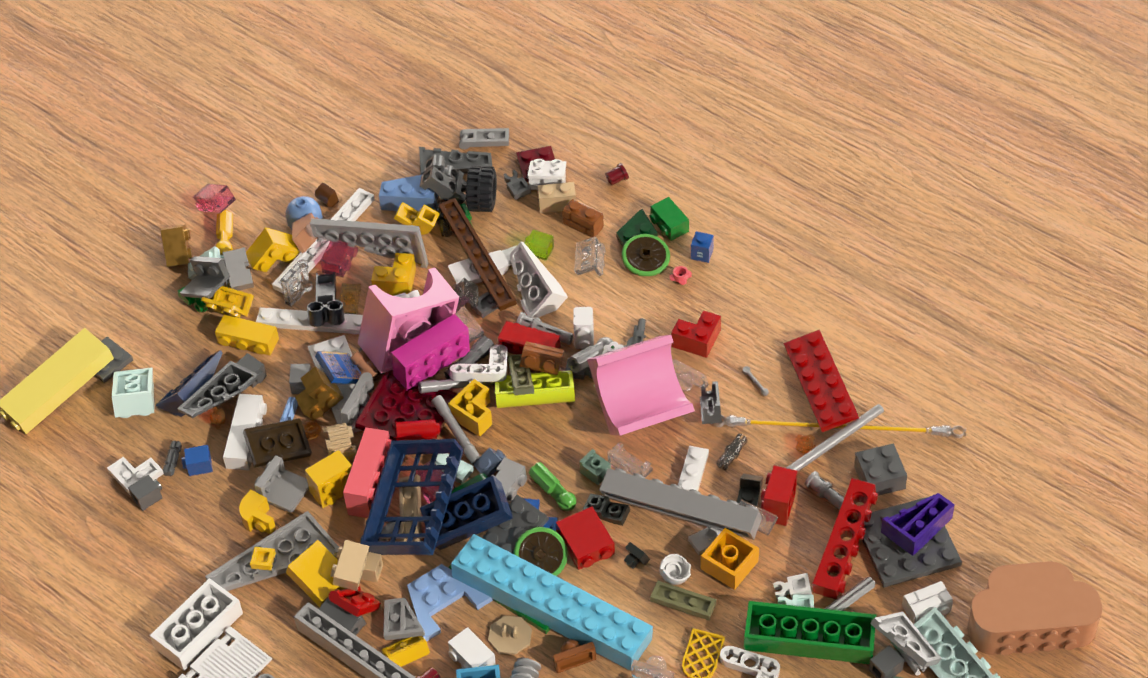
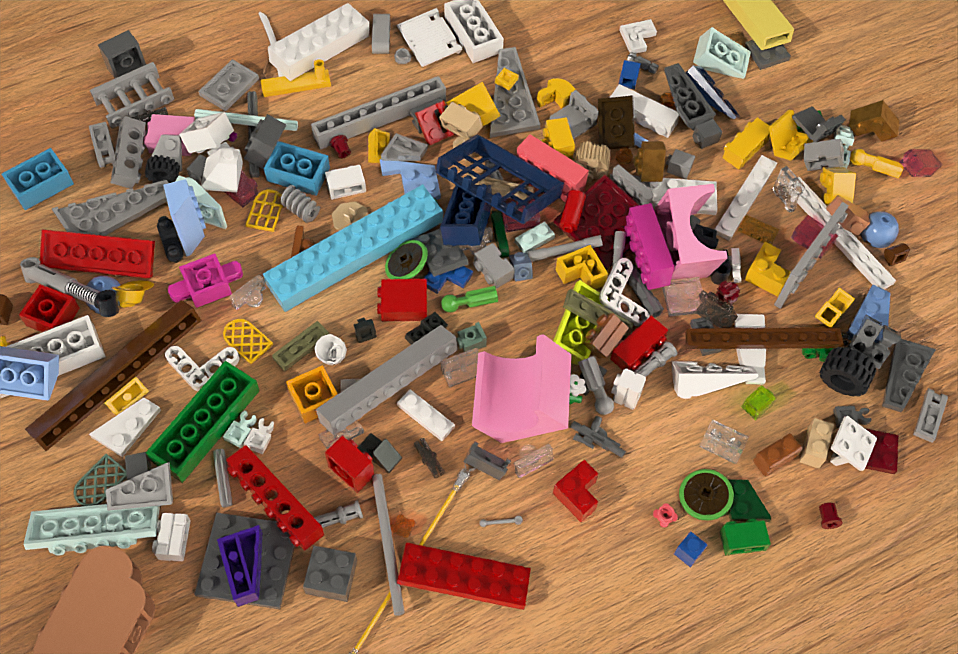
camera: 110 degrees right, 10 degrees up
dark grey brick [128,475,162,511] -> none
black piece [307,272,345,327] -> none
blue tile [315,351,362,384] -> none

